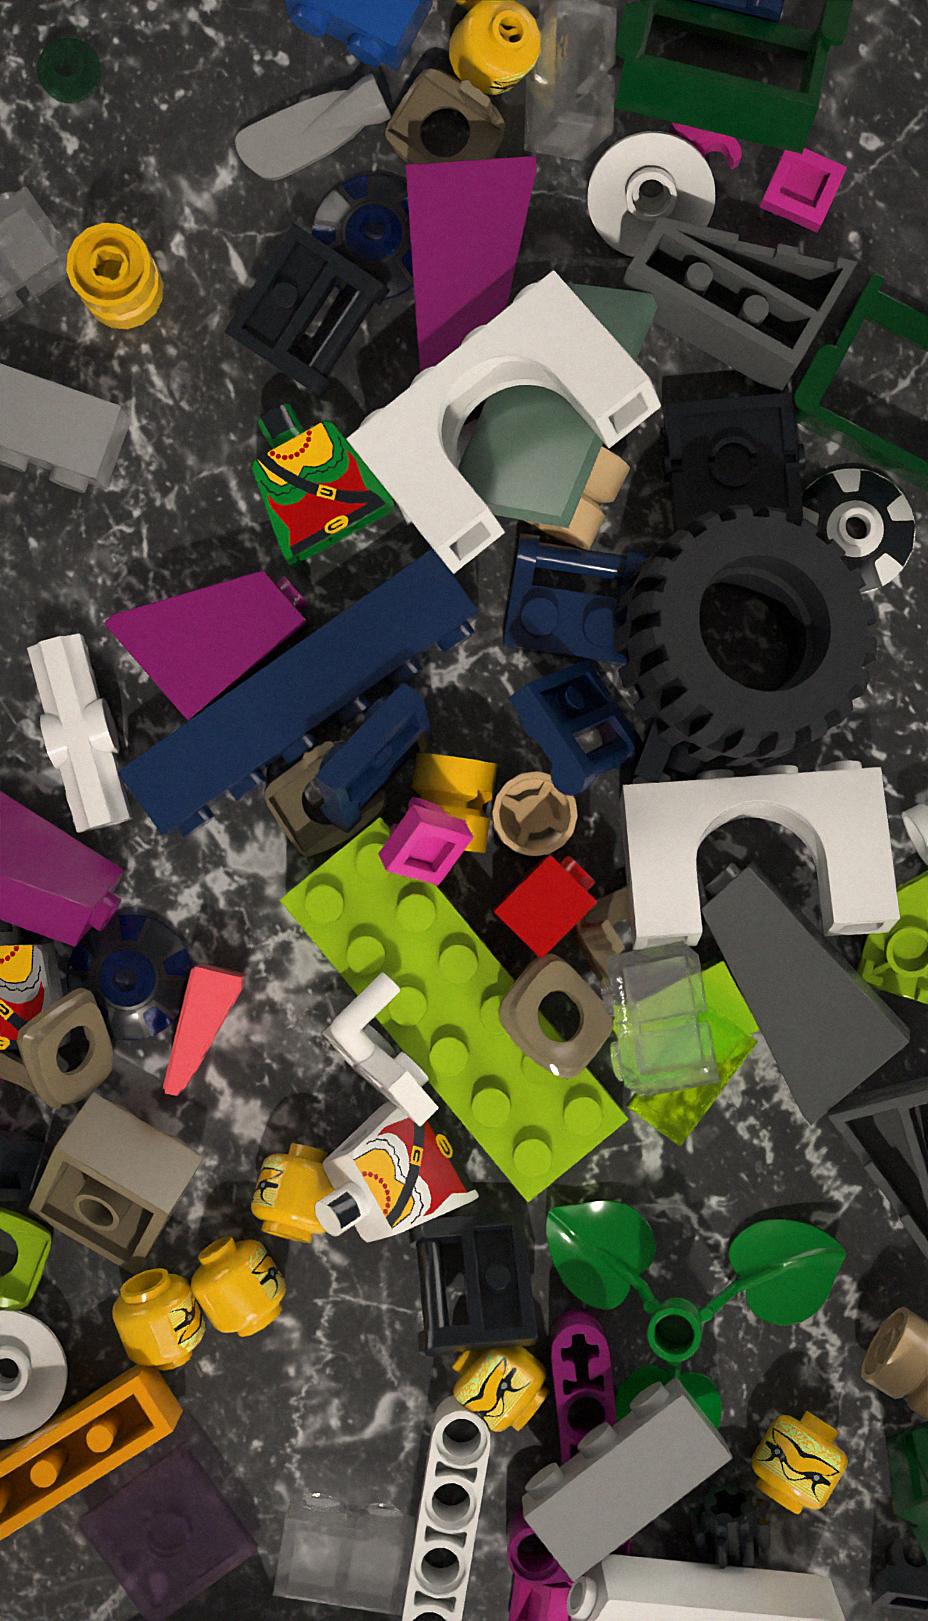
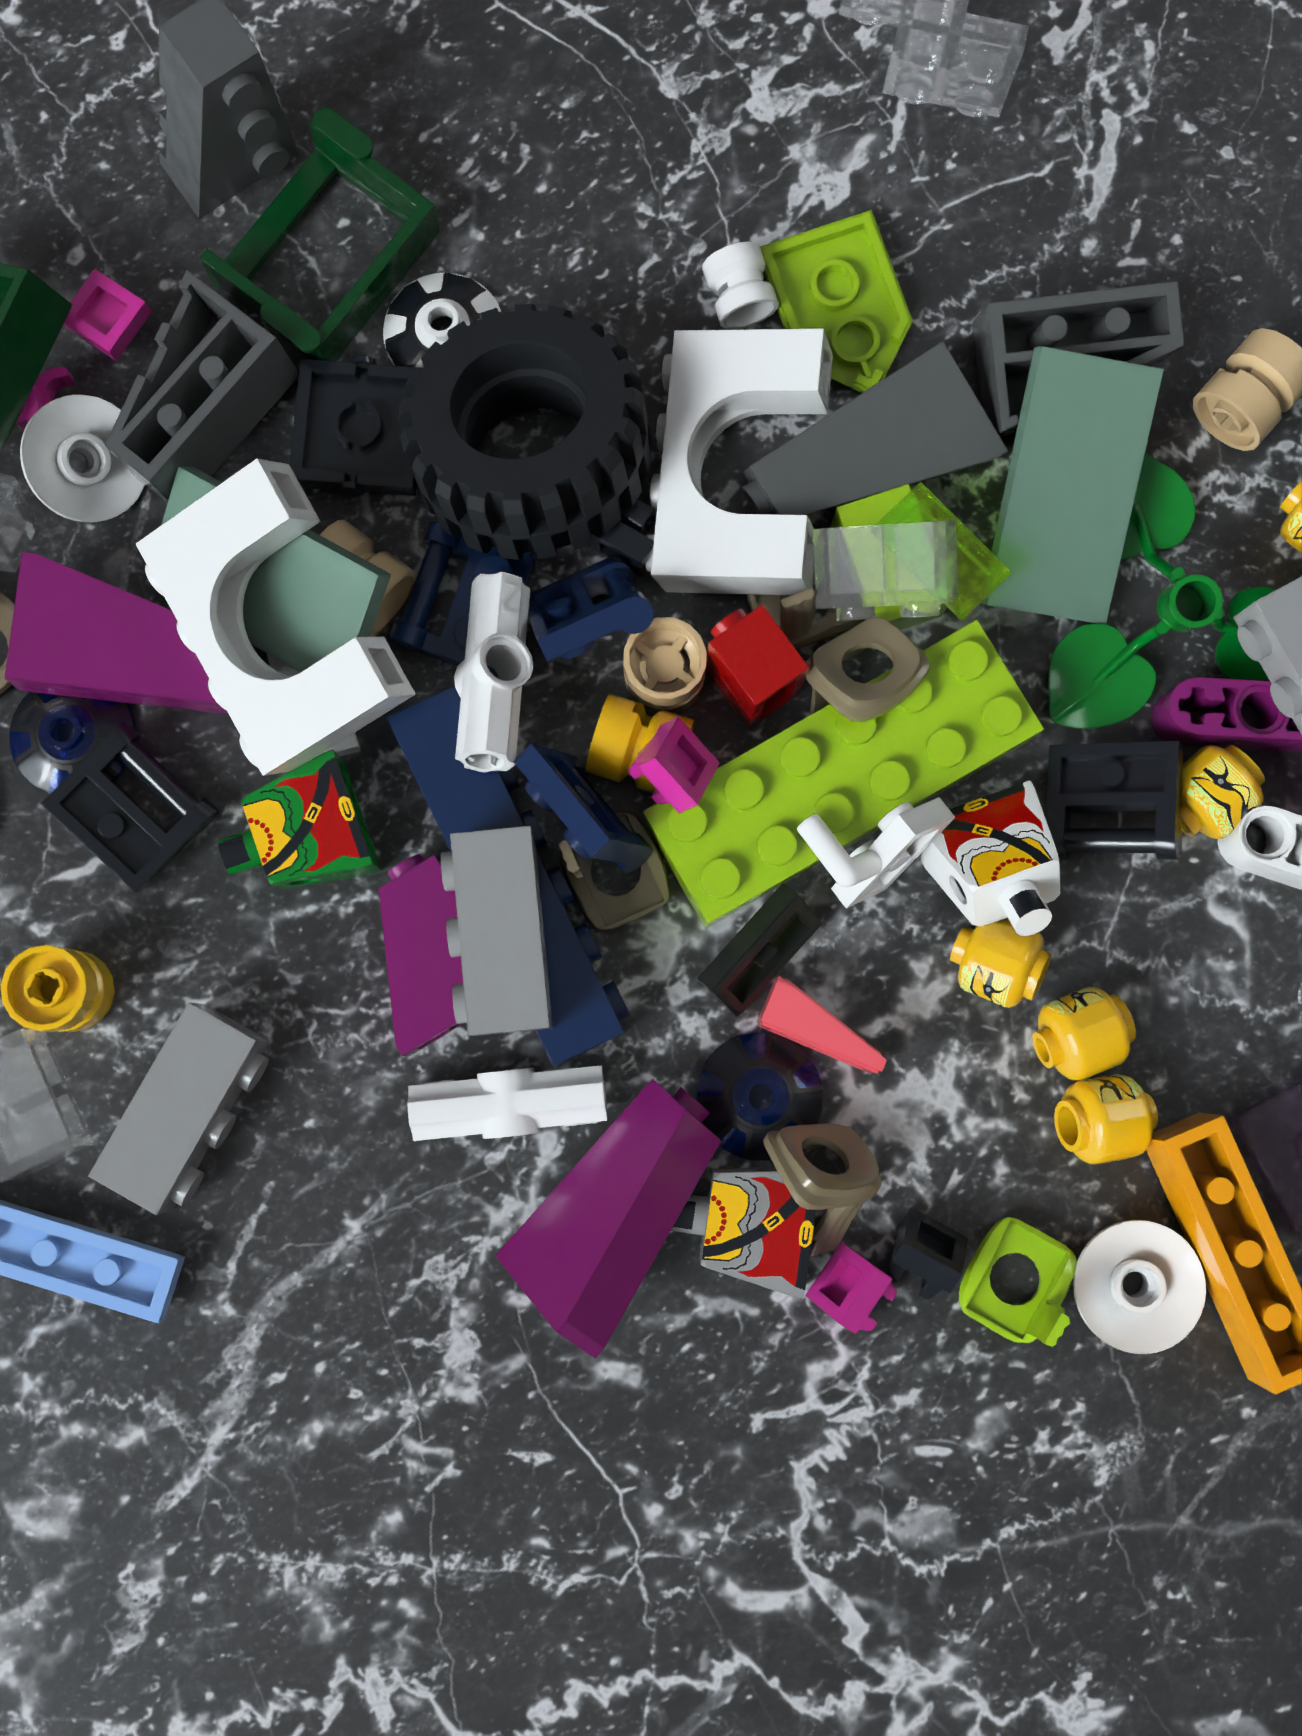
camera: 80 degrees left, 5 degrees down
dark tan slope [27,1092,204,1275] -> none
none -> light grey brick [441,826,553,1036]
none -> white piece [454,572,533,773]
none -> pearl dark grey tile [697,883,821,1017]
none -> sand green tile [981,346,1164,624]

